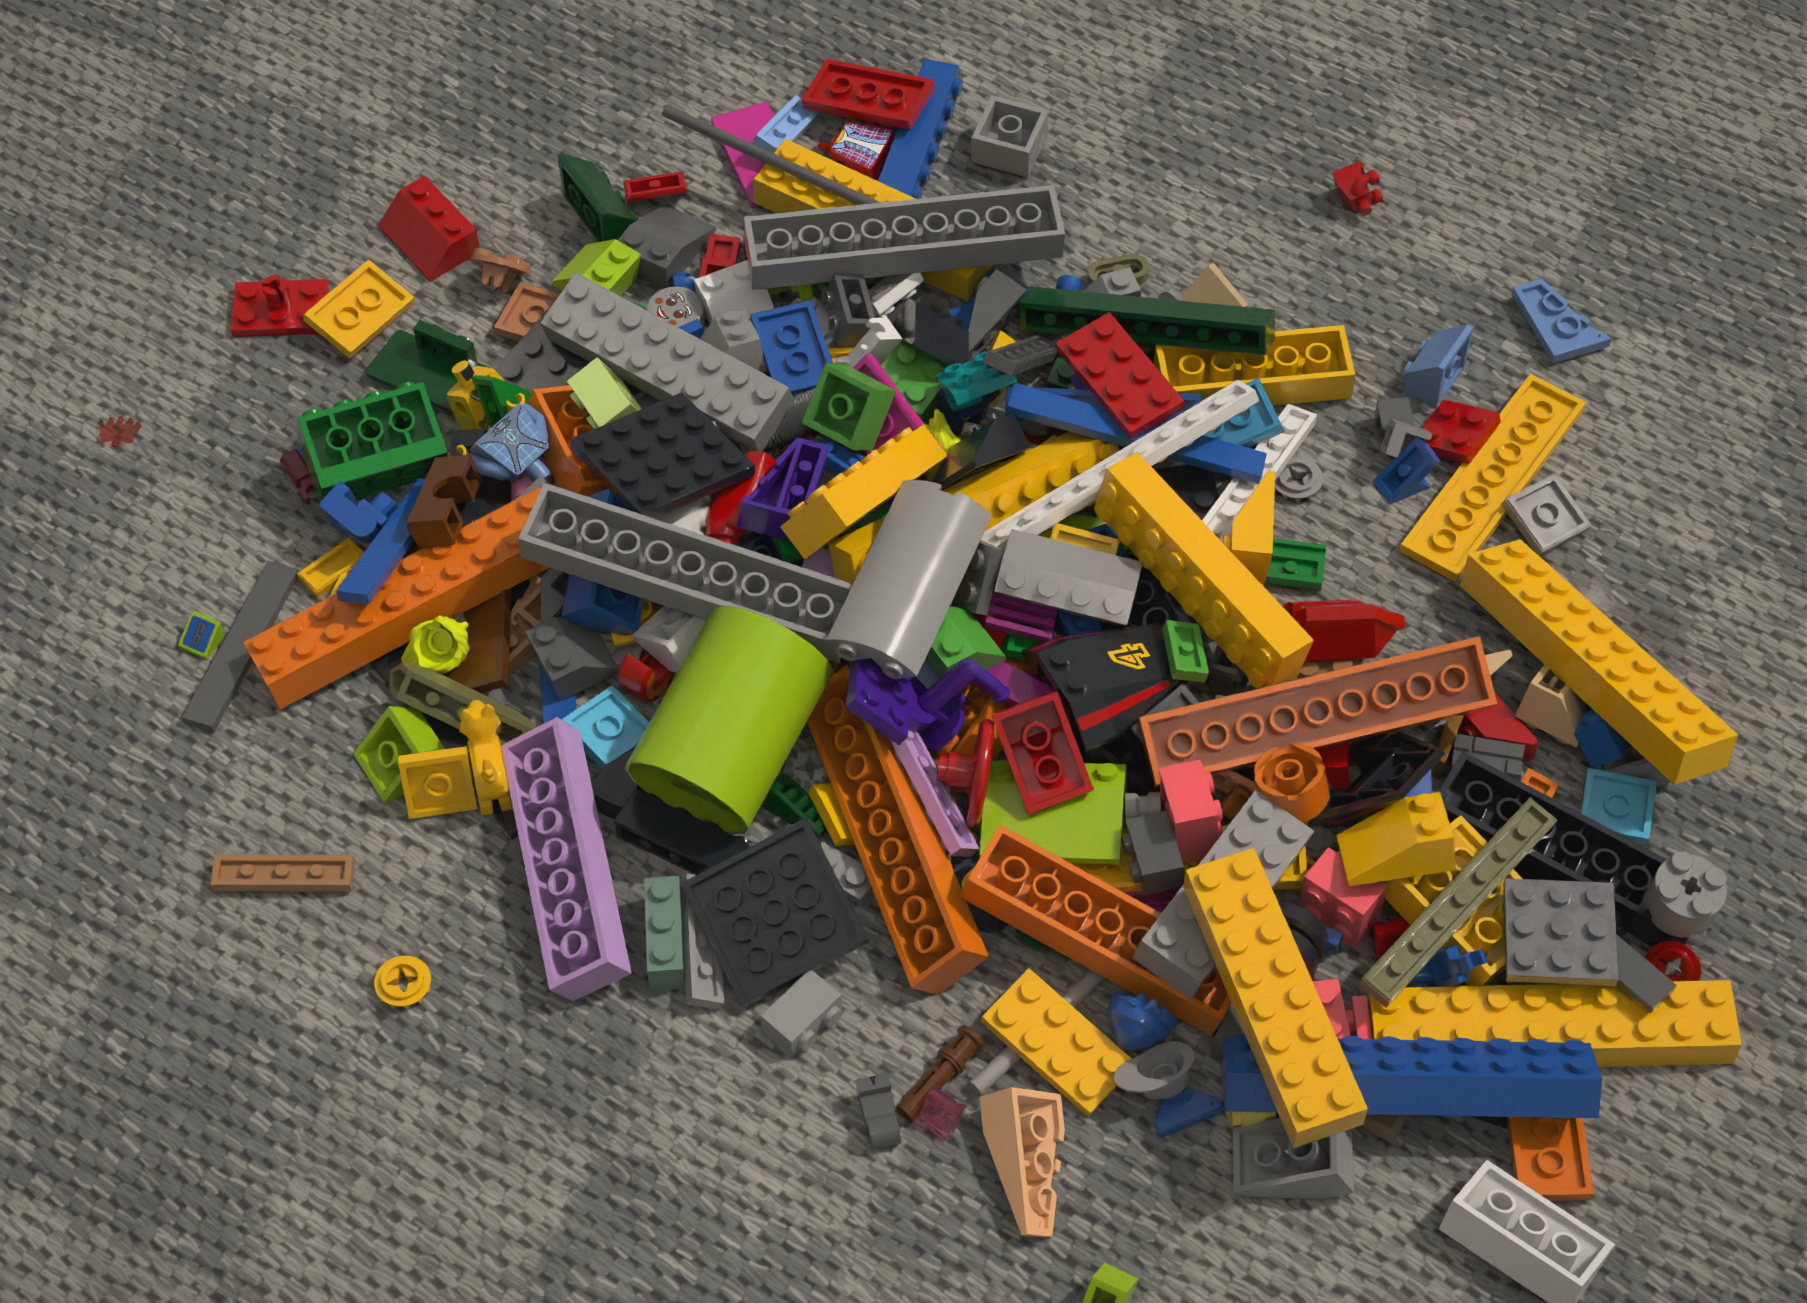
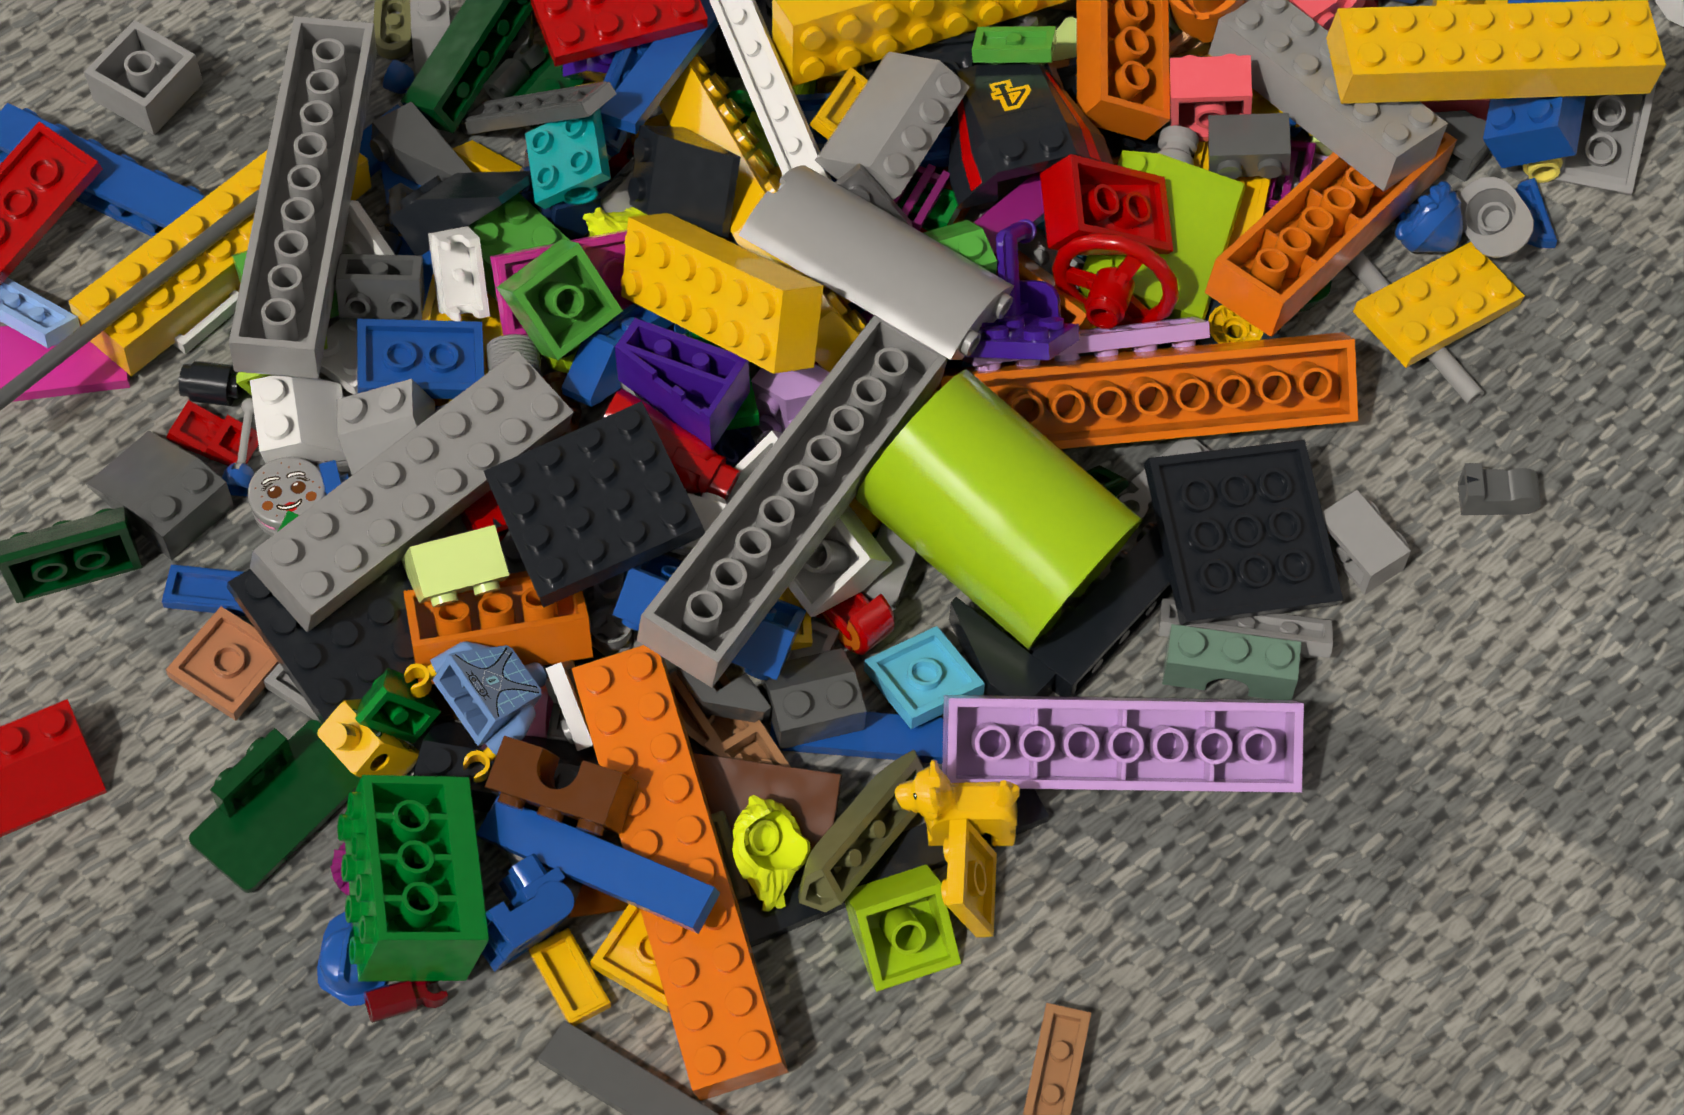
camera: 80 degrees left, 5 degrees up
red plate [231,275,330,337] -> none
yellow plate [304,259,415,359] -> none
yellow gear [374,956,432,1009] -> none
nougat plate [470,248,531,294] -> none
lime slope [552,239,641,296] -> none
red slope [623,171,687,202] -> none
yellow tile [808,784,855,846] -> none
torso [818,122,894,180] -> none
reddish brown pin [895,1025,985,1123] -> none
clear pink tile [917,1087,967,1140] -> none
light nougat wedge [979,1087,1065,1238] -> none

